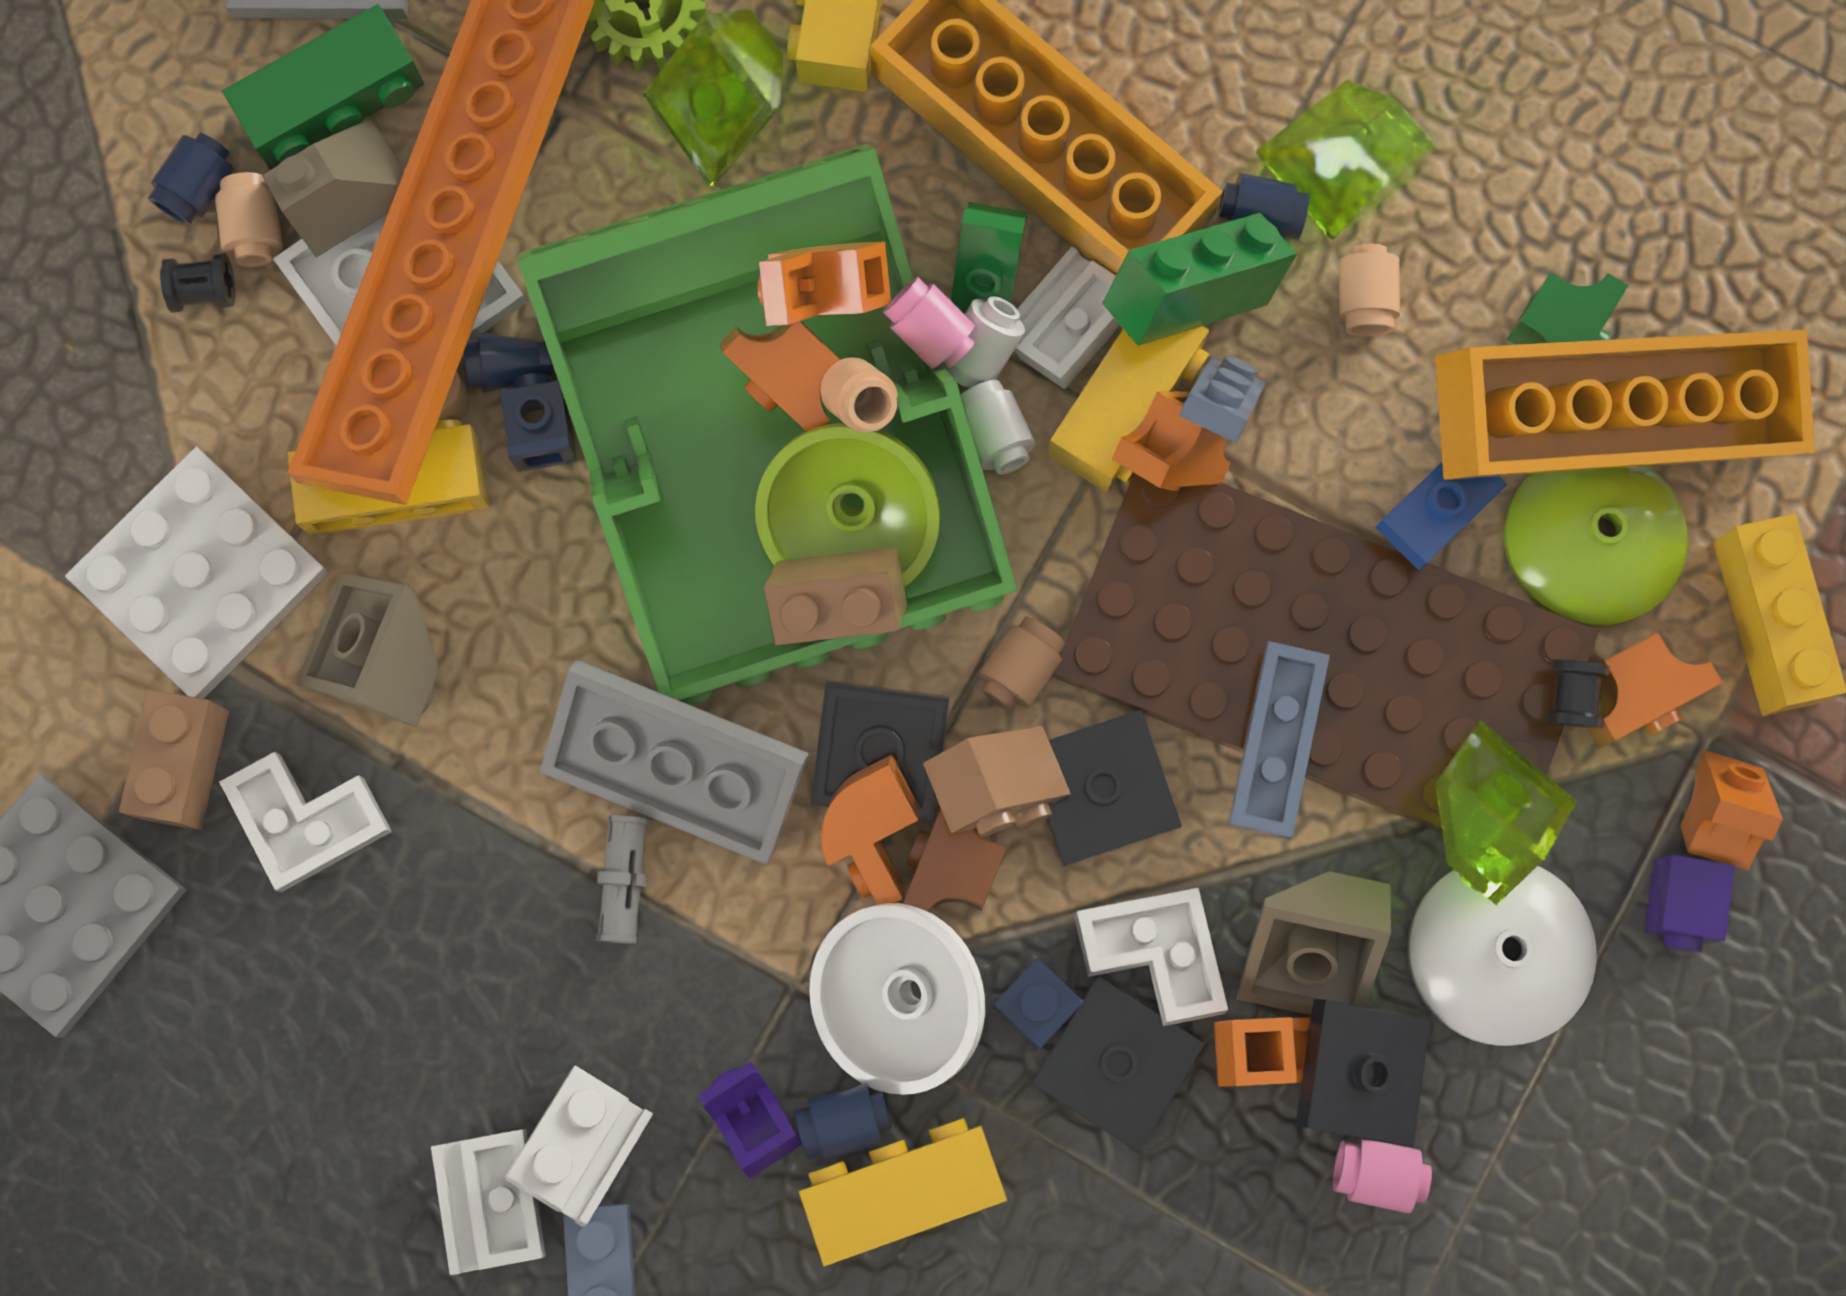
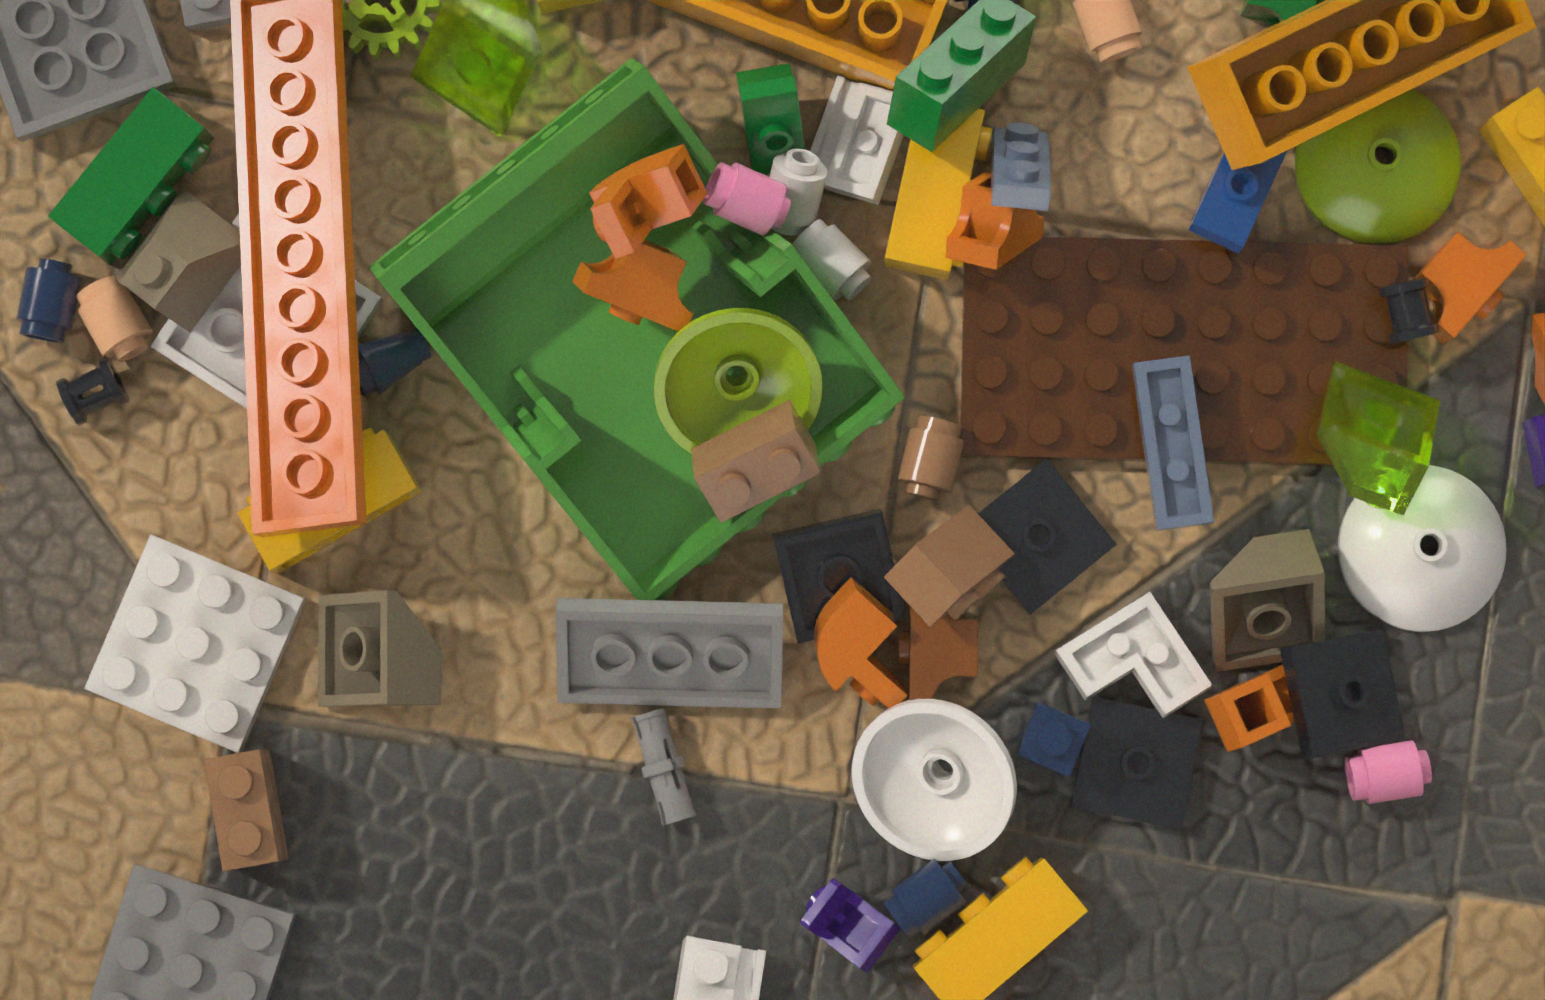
camera: 15 degrees left, 5 degrees up
white plate [219,752,392,892] -> none
dark blue brick [500,373,577,472] -> none
light nougat brick [820,357,898,433] -> none

